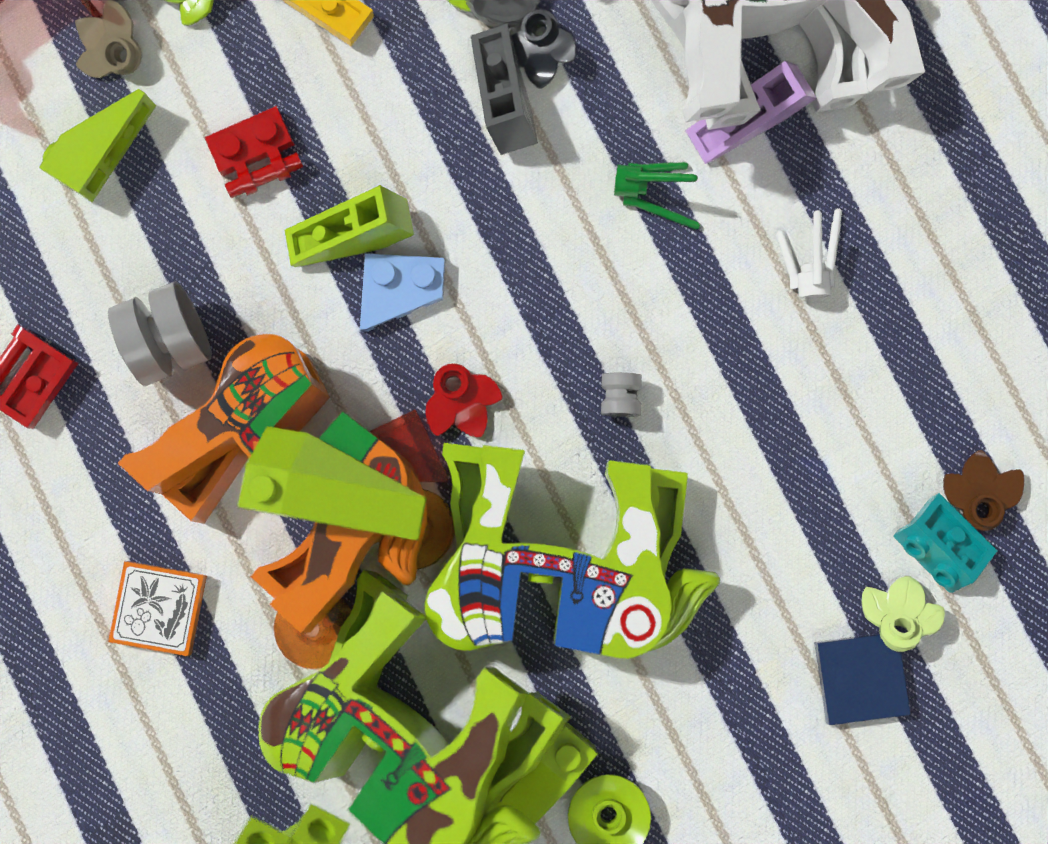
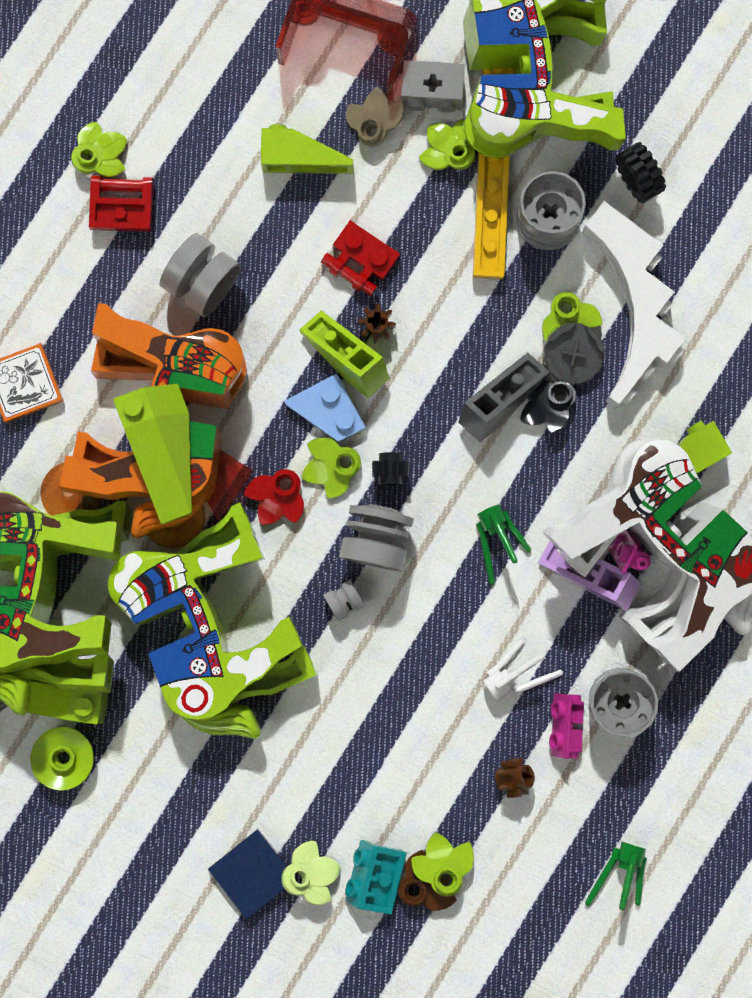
camera: 60 degrees right, 0 degrees up
none -> lime plate [301,438,361,498]
none -> light grey wheel [339,504,414,572]
none -> reddish brown gear [358,303,396,344]
none -> black gear [372,452,409,486]
none -> lime plate [411,832,474,897]
none -> reddish brown gear [495,758,535,798]
none -> dark pink hinge [549,693,584,759]
none -> light grey wheel [588,667,658,737]
none -> dark pink hinge [608,529,651,574]

